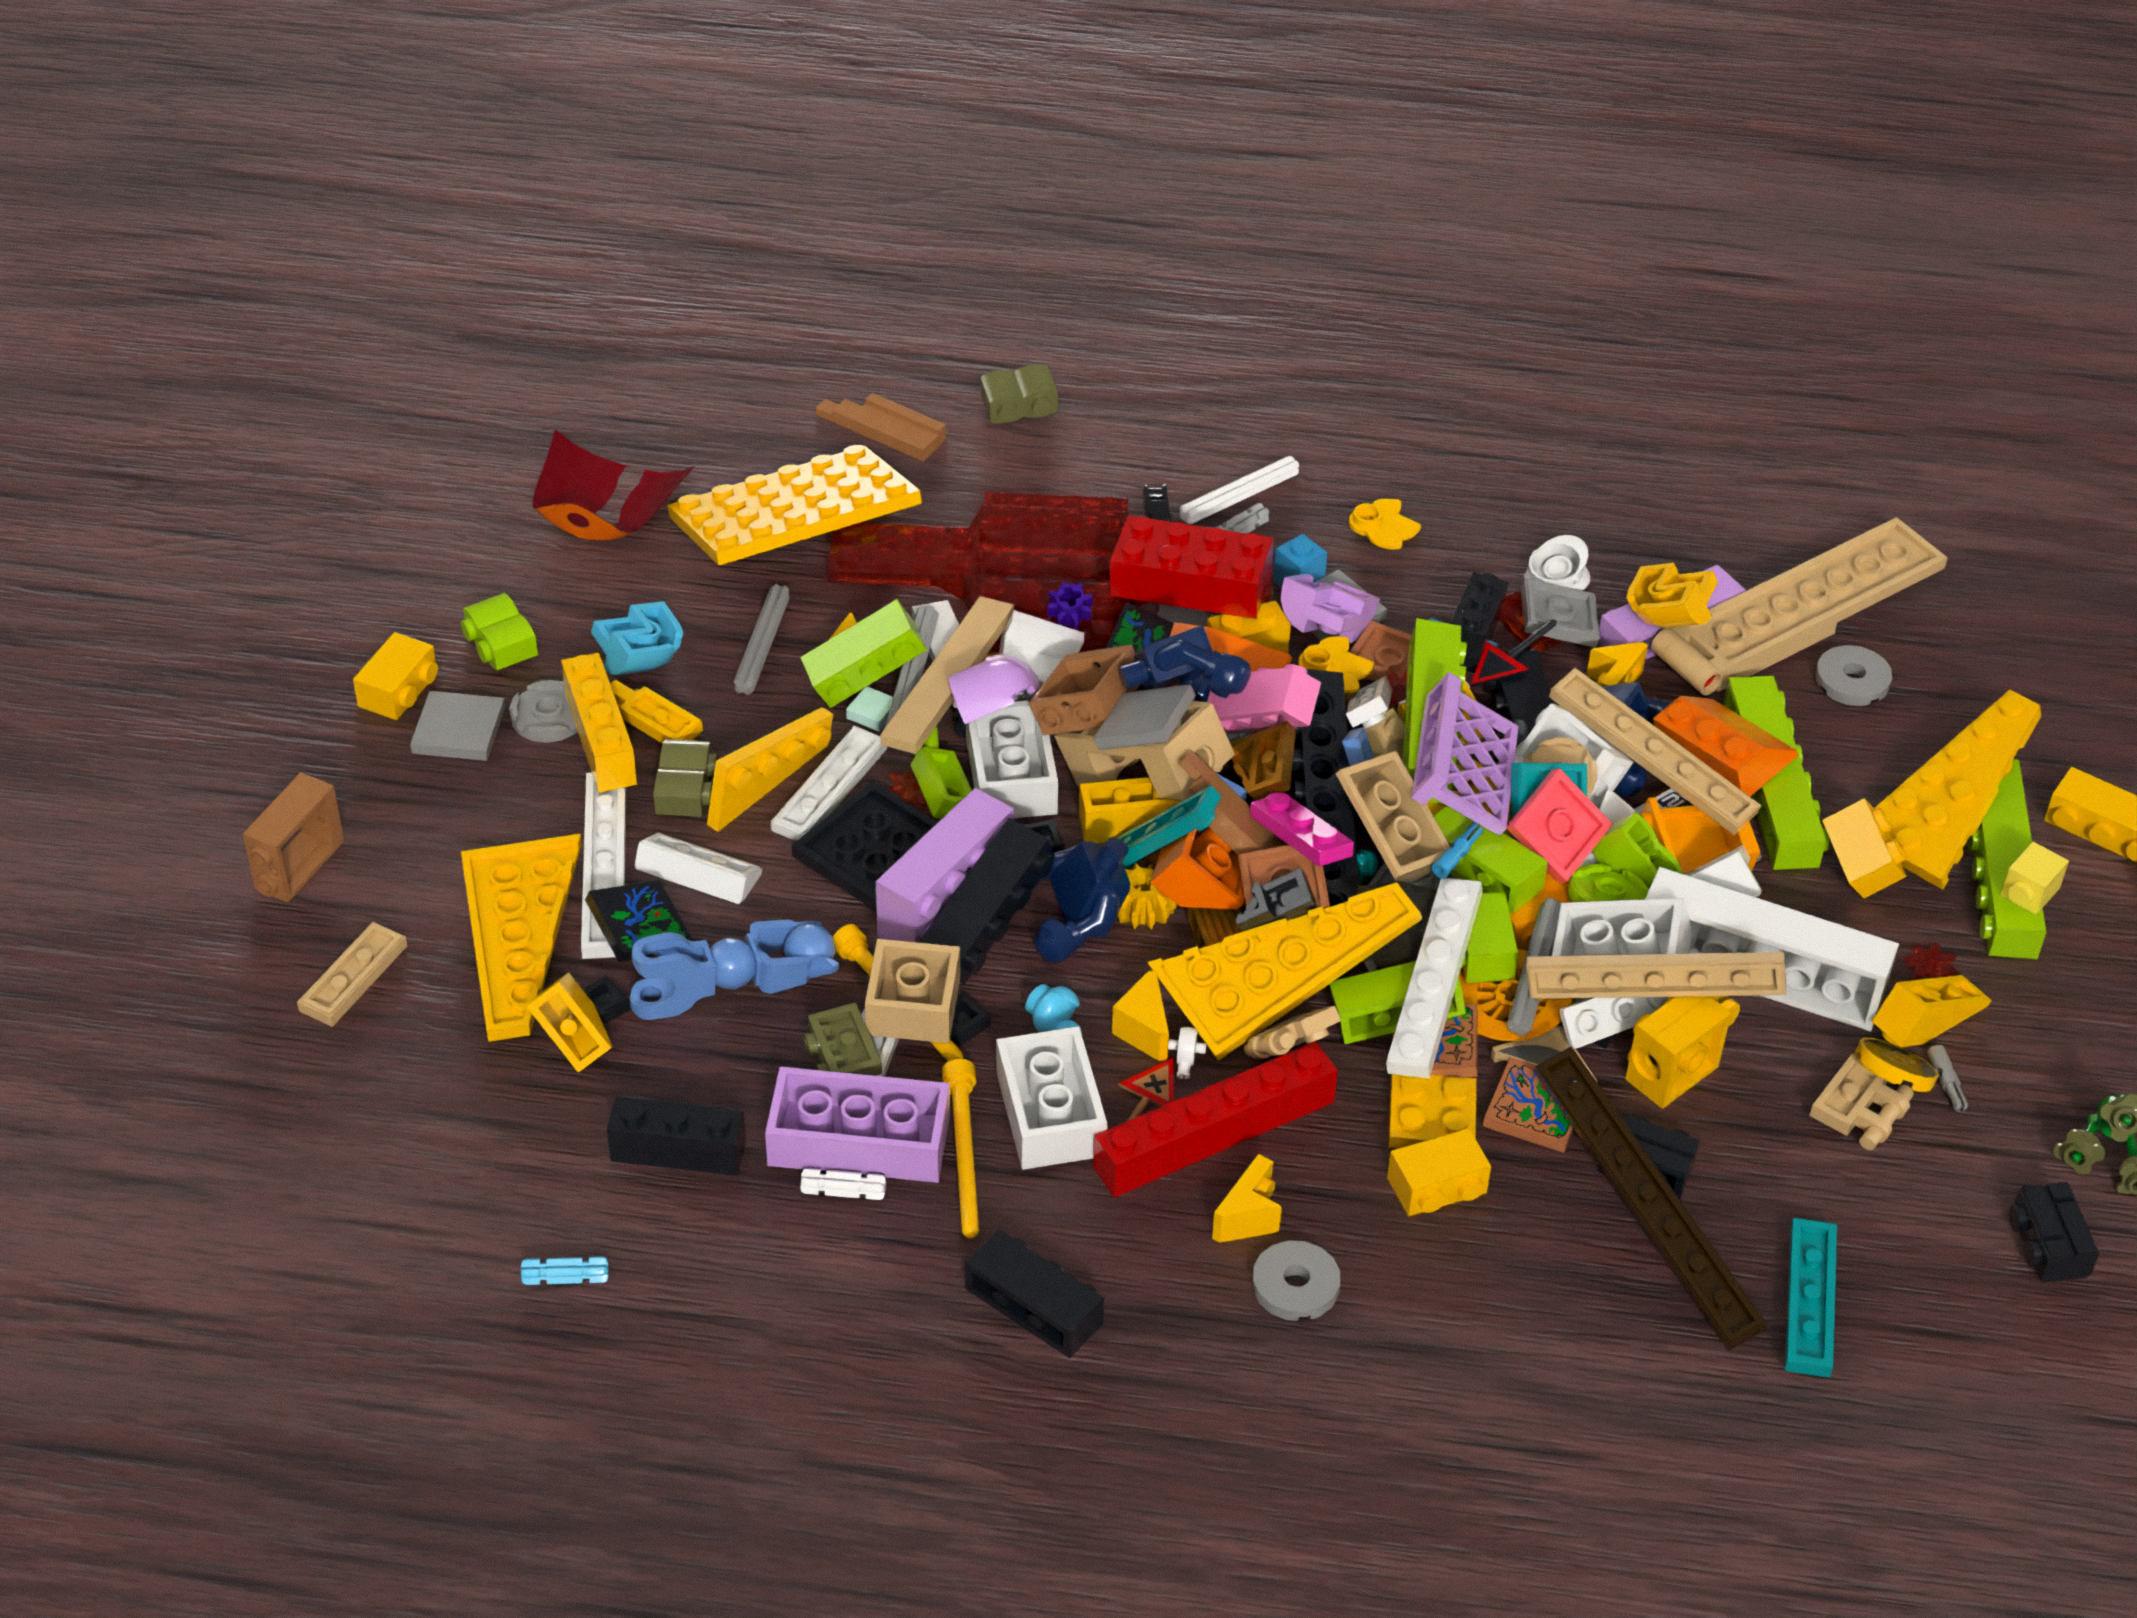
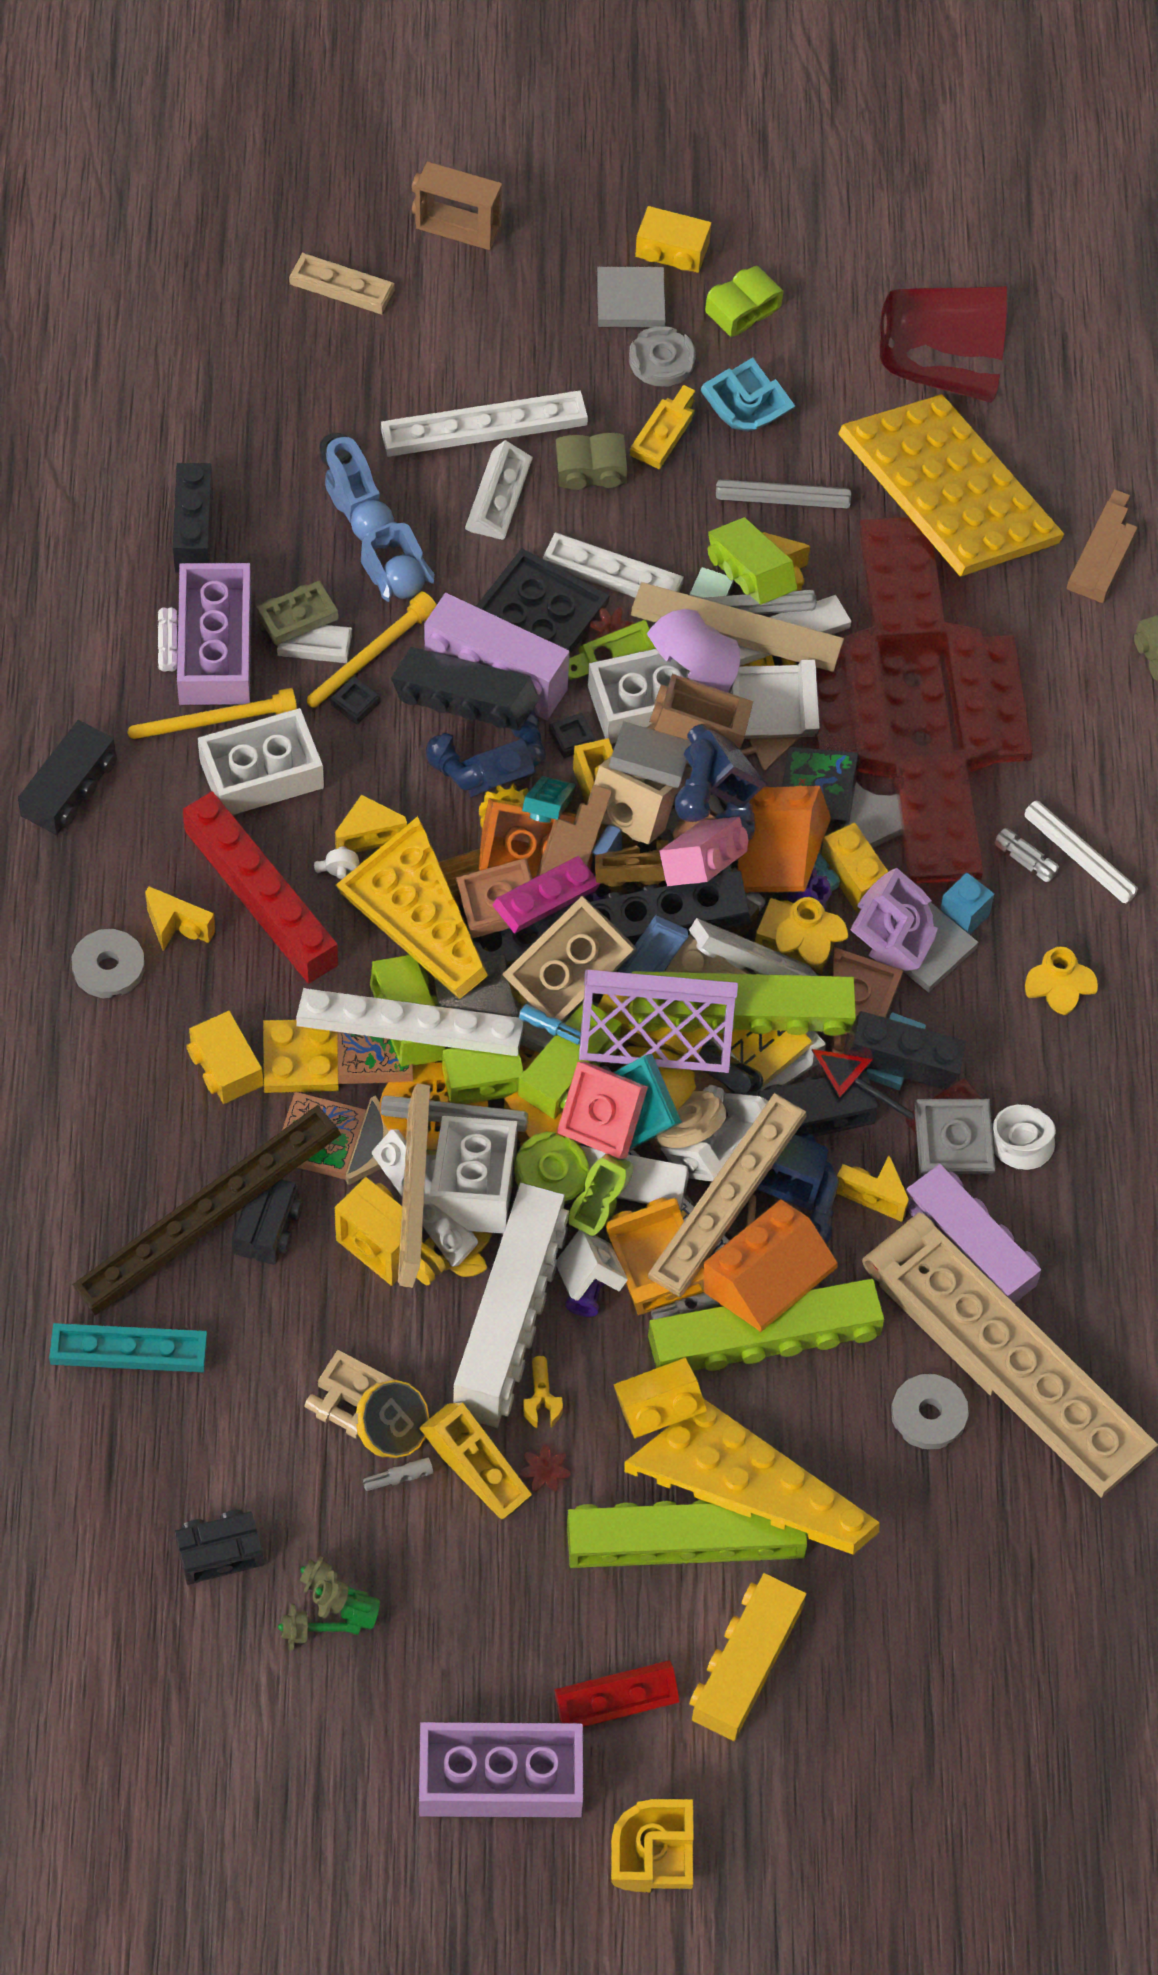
camera: 80 degrees right, 15 degrees up
yellow wing [461,834,582,1042] -> none
medium azure axle [521,1256,609,1285] -> none
yellow slope [526,972,613,1073] -> none
yellow brick [561,653,637,793] -> none
black tile [585,880,694,962] -> none
yellow wing [707,707,833,832] -> none
tan brick [865,939,960,1043] -> none
medium azure animal [1025,984,1082,1034] -> none
dark purple gear [1047,581,1093,630] -> none
red brick [1110,515,1274,619] -> none
piece [1118,1057,1174,1122] -> none
black bar [1143,484,1171,522] -> none
black slope [1236,868,1318,930] -> none
tan plate [1244,1005,1341,1060] -> none
yellow brick [1626,563,1718,628] -> none
light yellow brick [2000,841,2069,915] -> none

